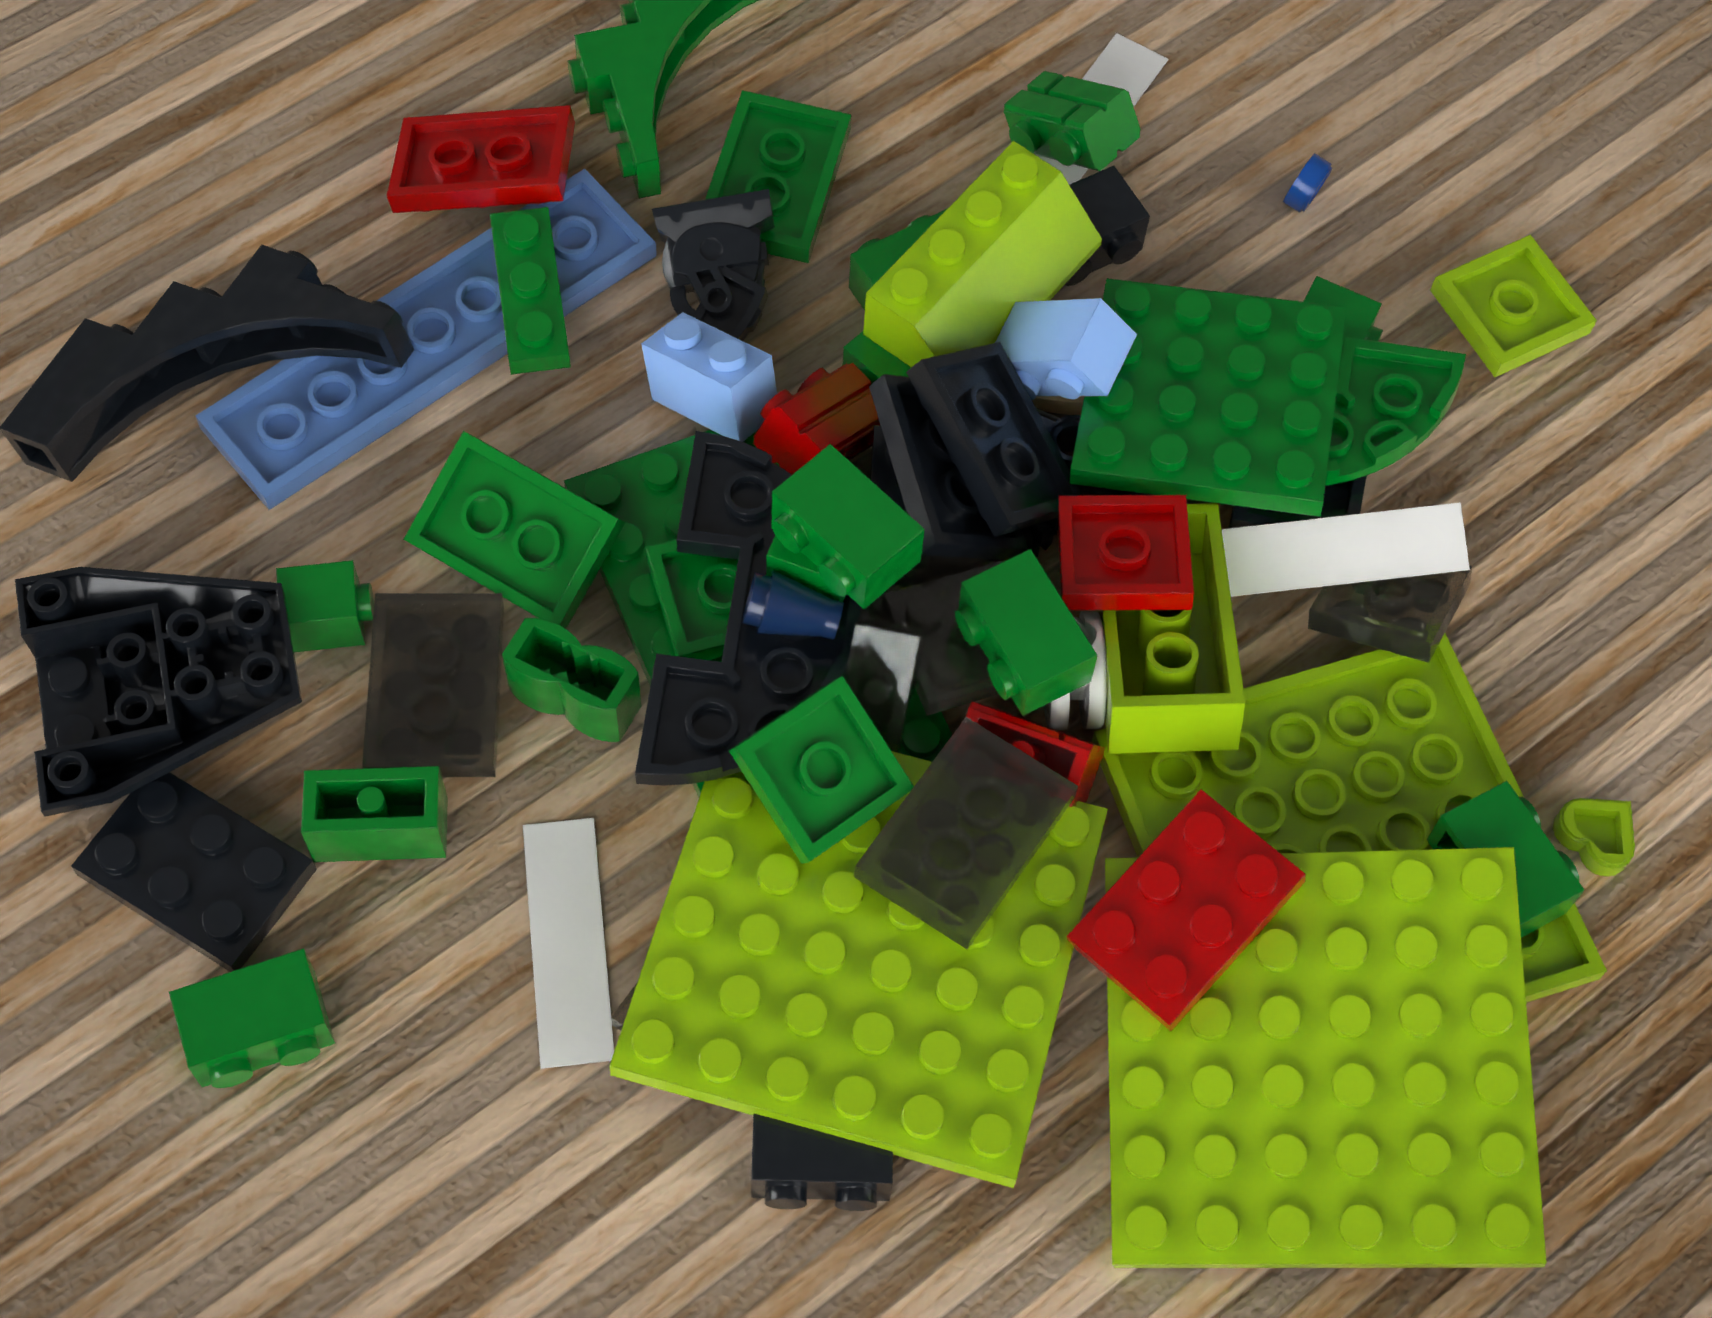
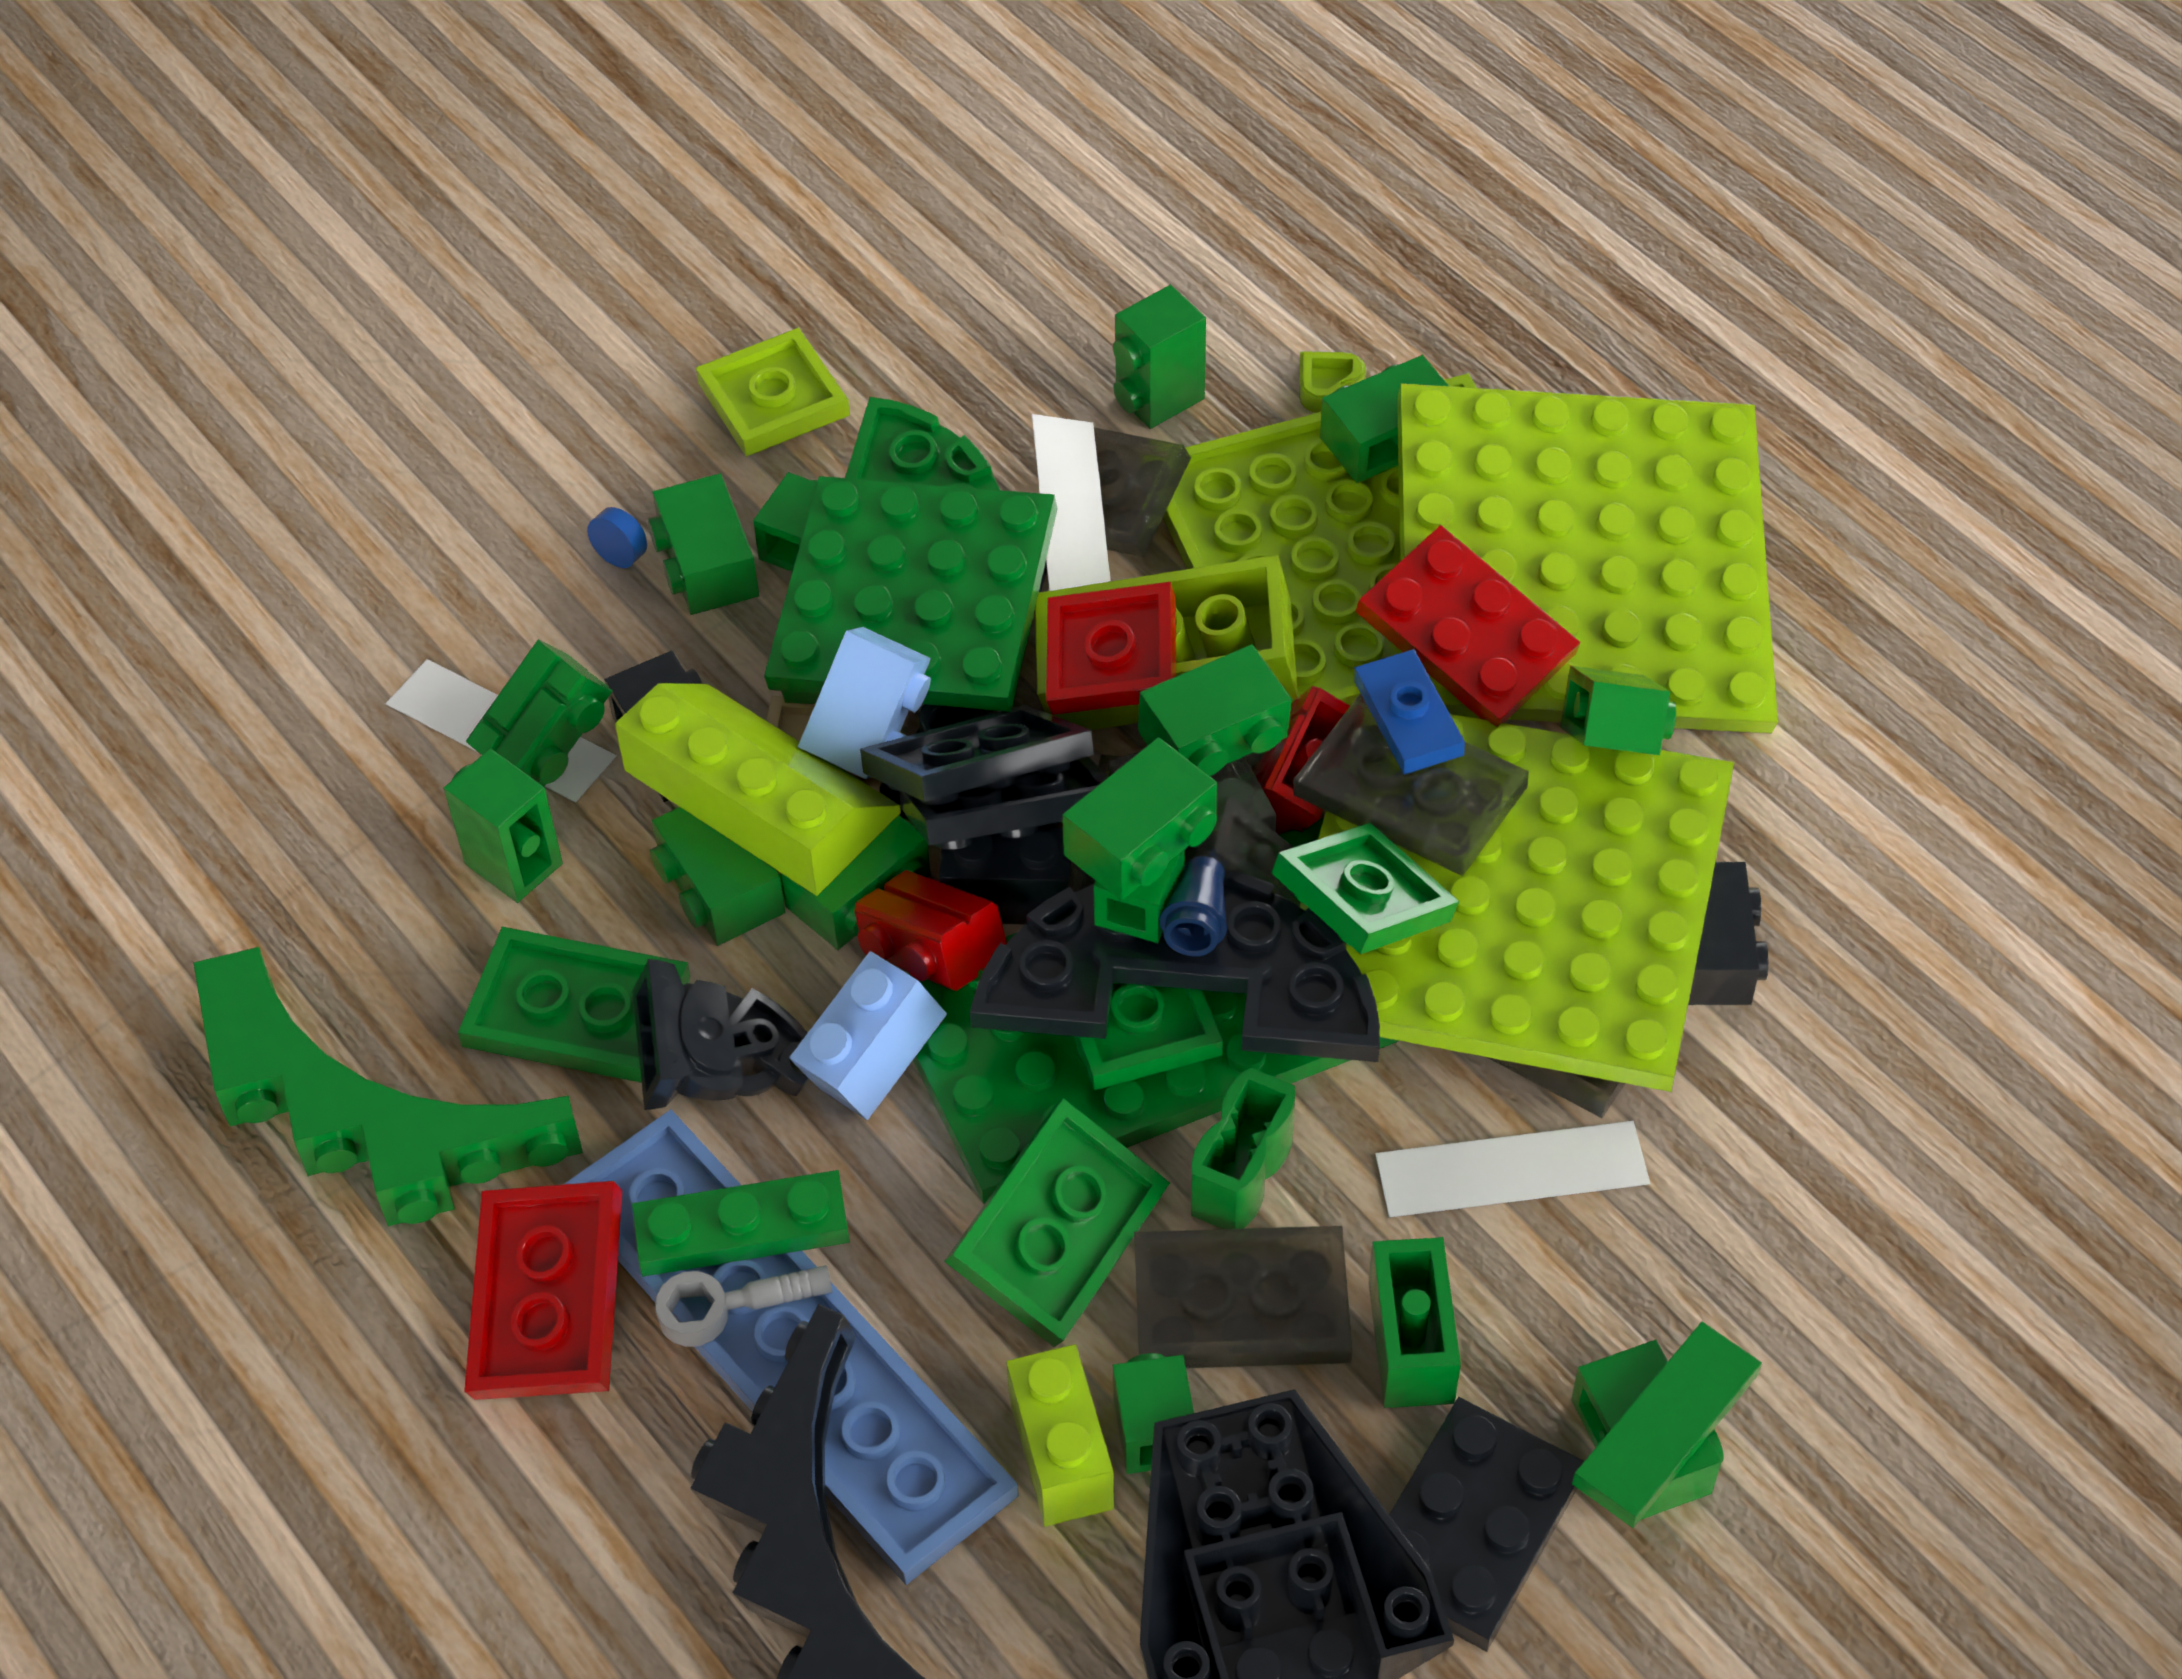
camera: 85 degrees left, 10 degrees down
none -> green brick [443,748,563,903]
none -> green brick [647,473,760,615]
none -> light grey piece [655,1265,833,1347]
none -> lime brick [1006,1344,1114,1527]
none -> green brick [1113,284,1206,429]
none -> blue plate [1354,649,1465,775]
none -> green brick [1560,665,1676,755]
none -> green tile [1572,1321,1762,1528]

